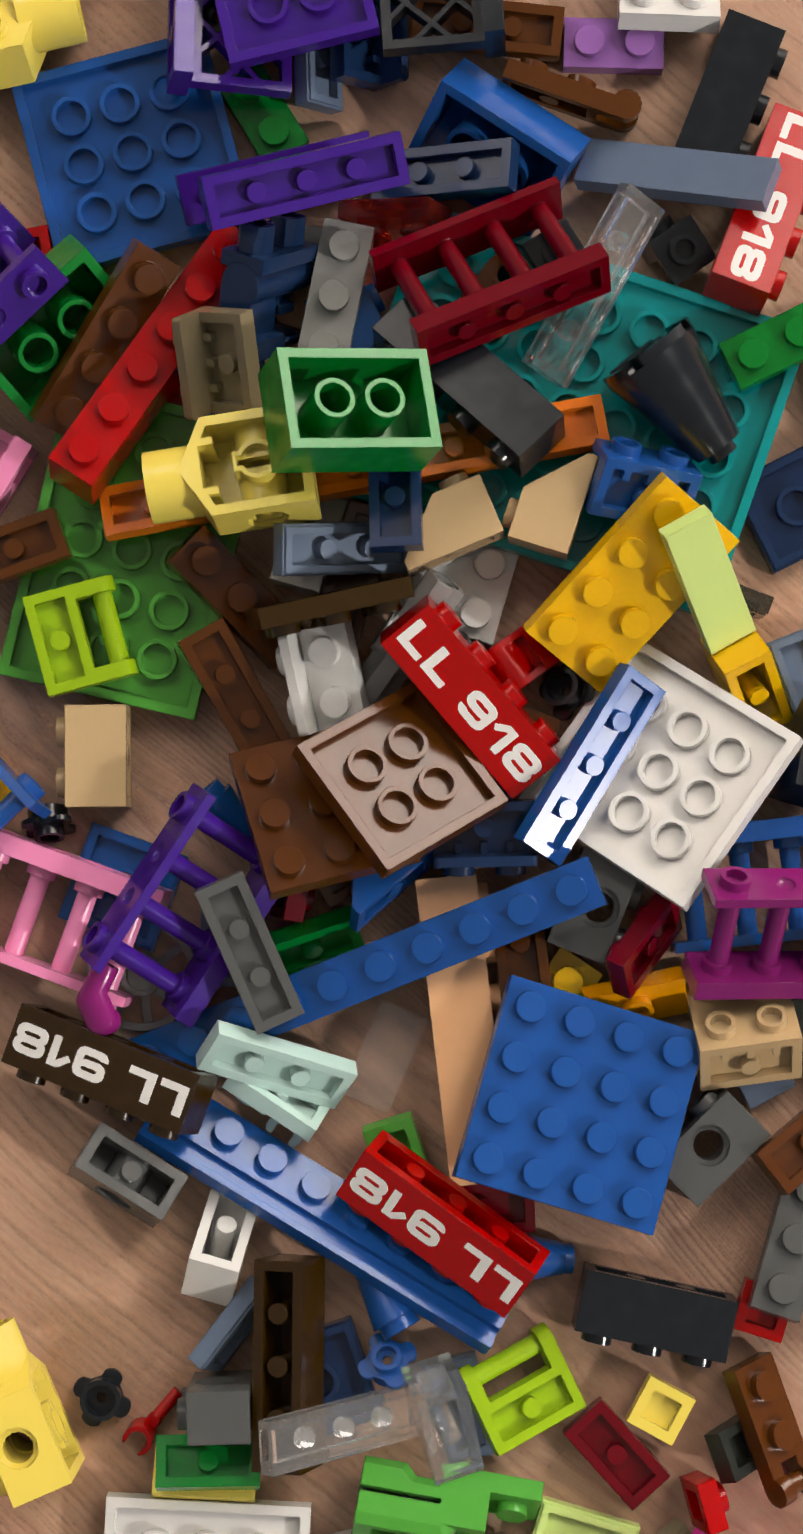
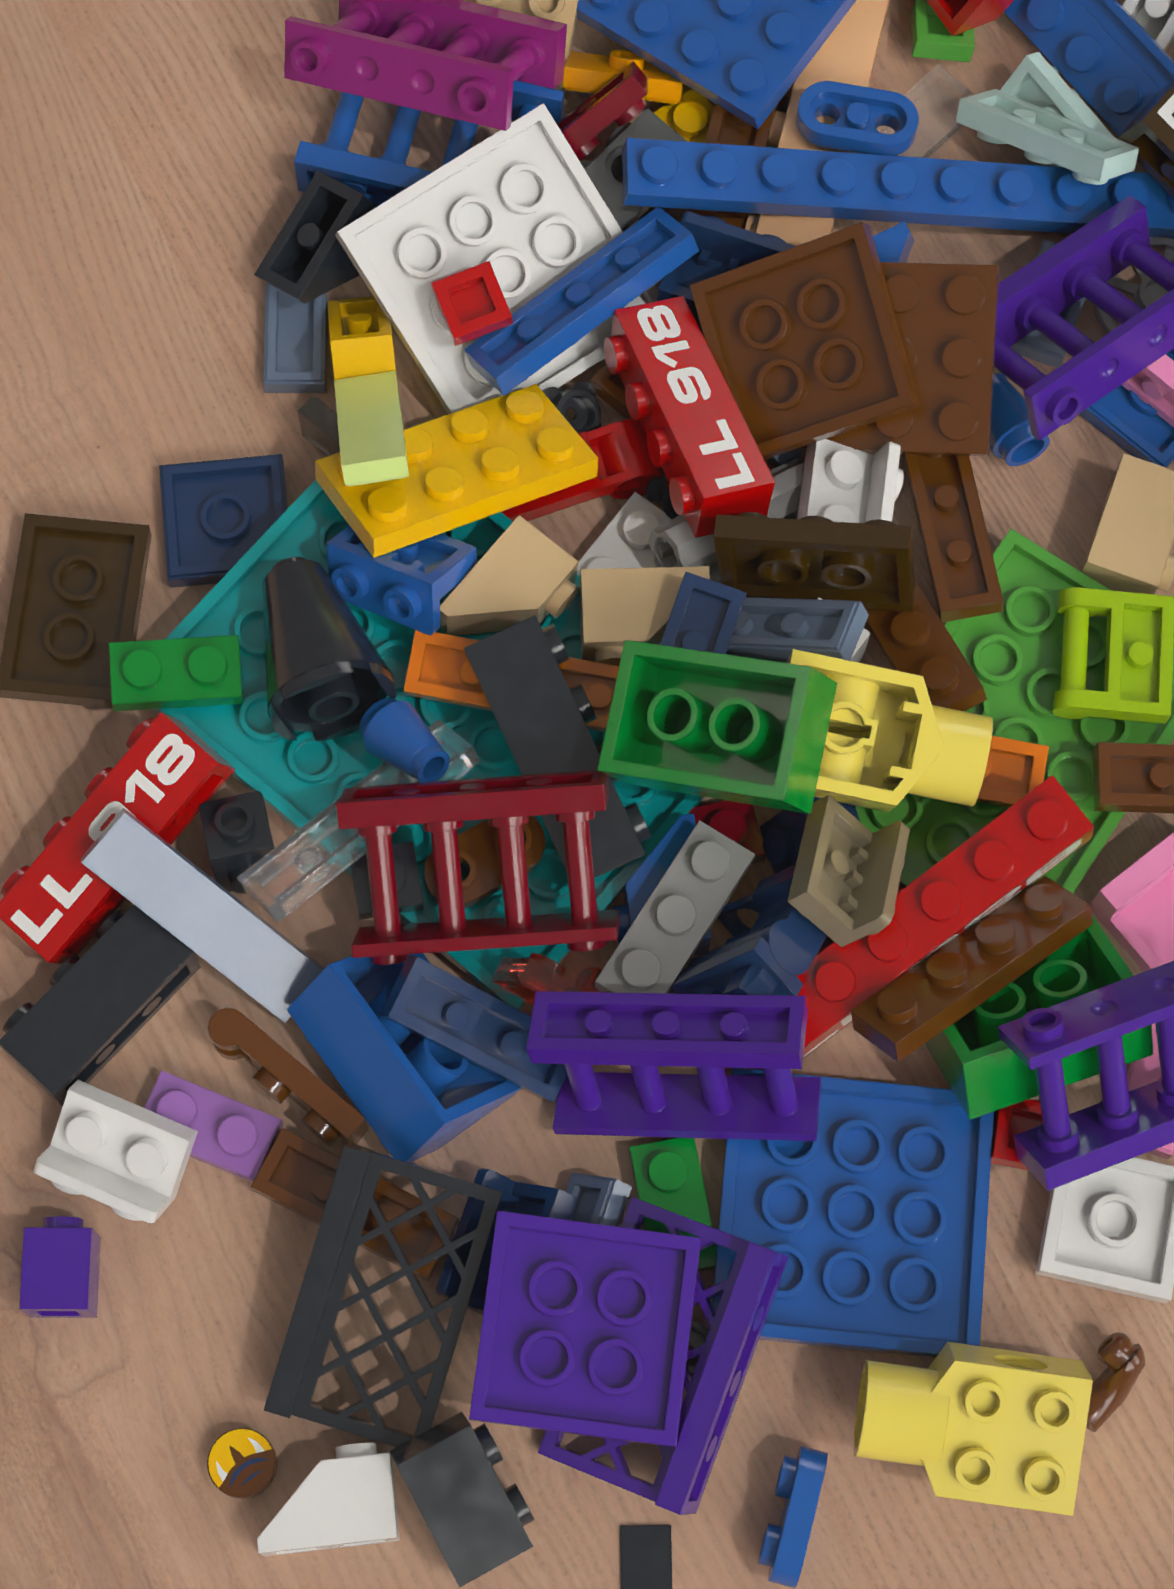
camera: 170 degrees left, 15 degrees down
dark grey plate [193,870,305,1035] -> none
green plate [269,905,365,976] -> none
none -> blue cone [359,698,450,782]
none -> red plate [431,261,513,346]
none -> blue plate [796,81,919,156]

